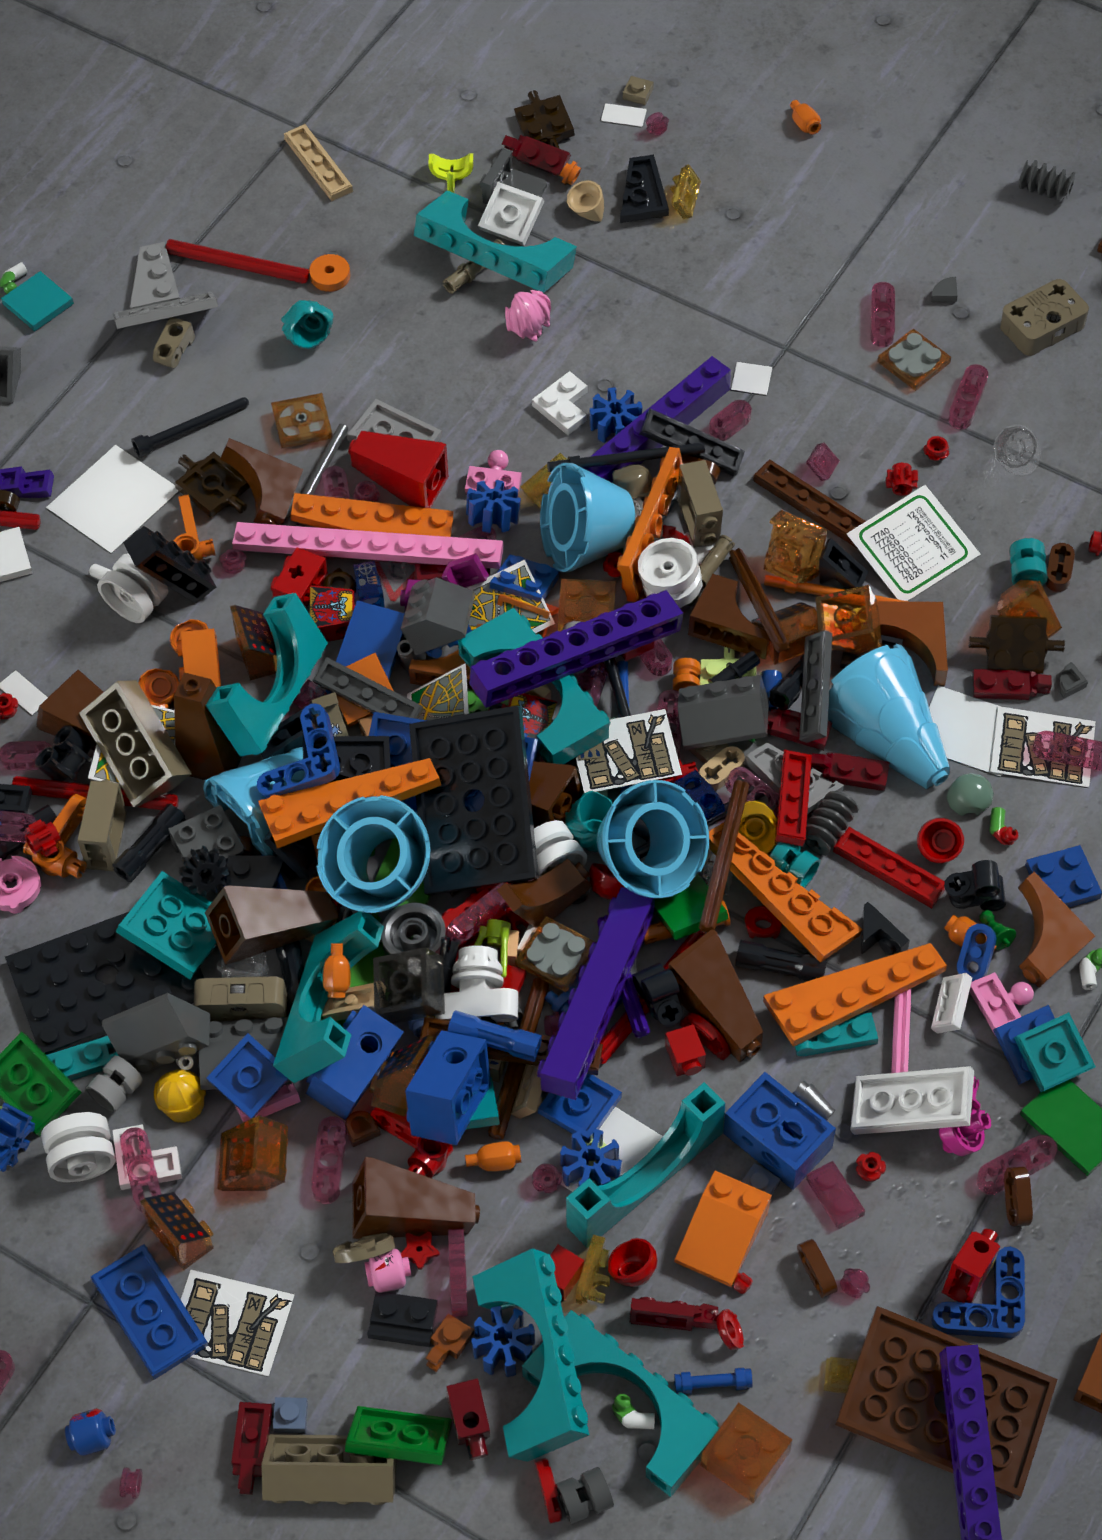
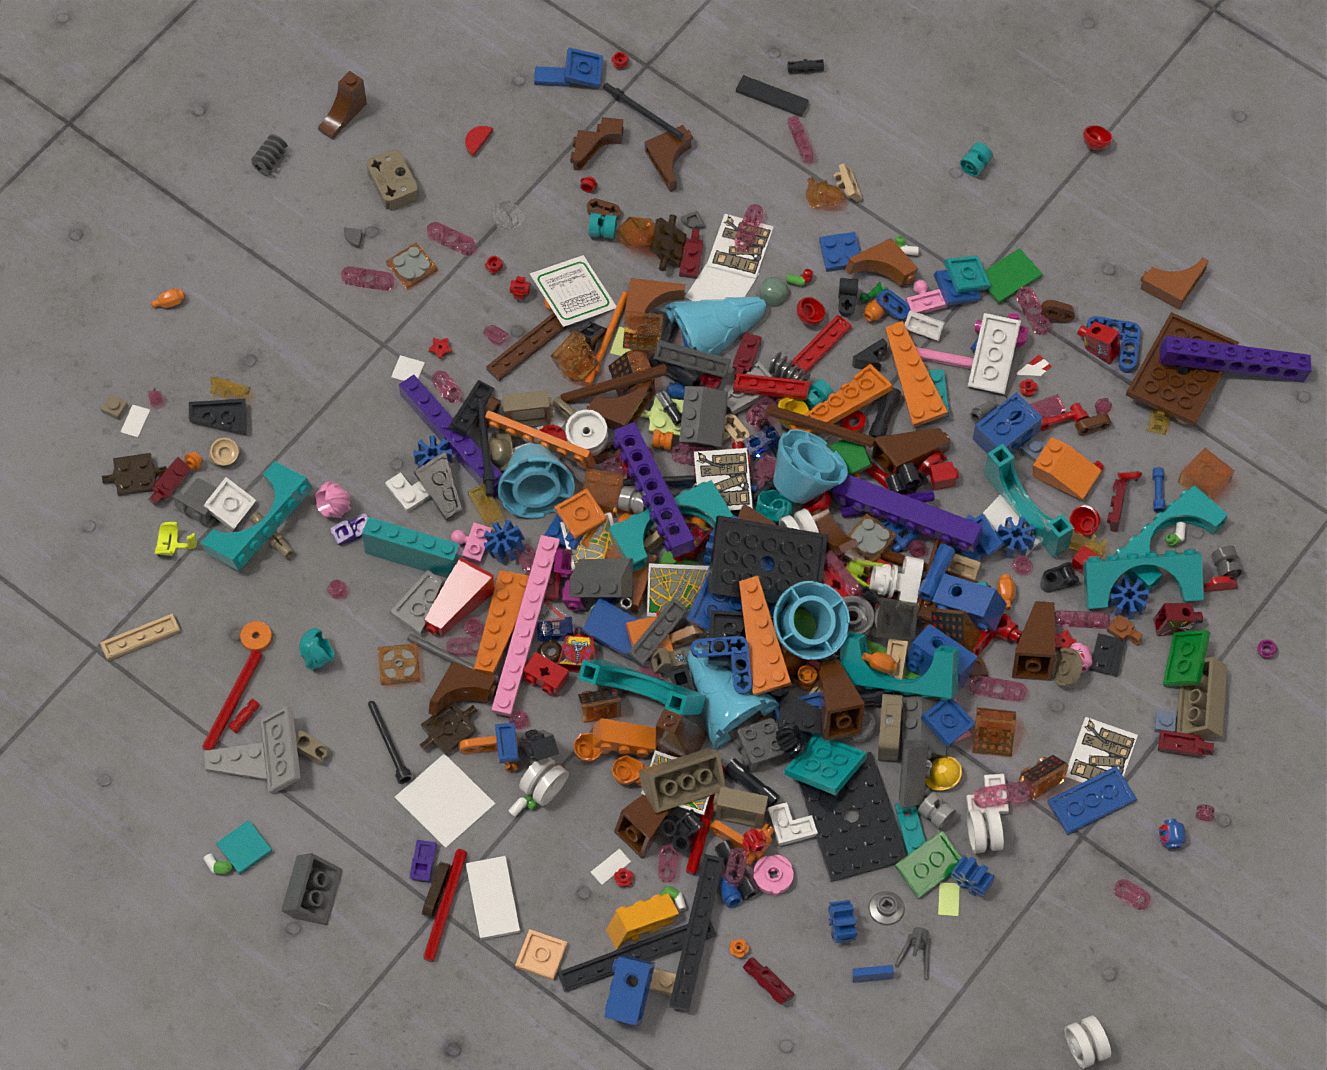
camera: 85 degrees left, 5 degrees up
none -> red axle [229,699,260,733]
none -> clear pink plate [327,580,346,598]
none -> slope [330,513,368,545]
none -> teal brick [362,517,461,578]
none -> wing [413,451,462,520]
none -> red plate [428,338,452,359]
none -> blue tile [495,722,519,764]
none -> orange tile [554,488,607,540]
none -> white plate [768,802,818,846]
none -> blue plate [973,513,1005,556]
none -> white sticker [1017,355,1052,376]
none -> red brick [1040,403,1089,431]
none -> black piece [1040,562,1079,593]

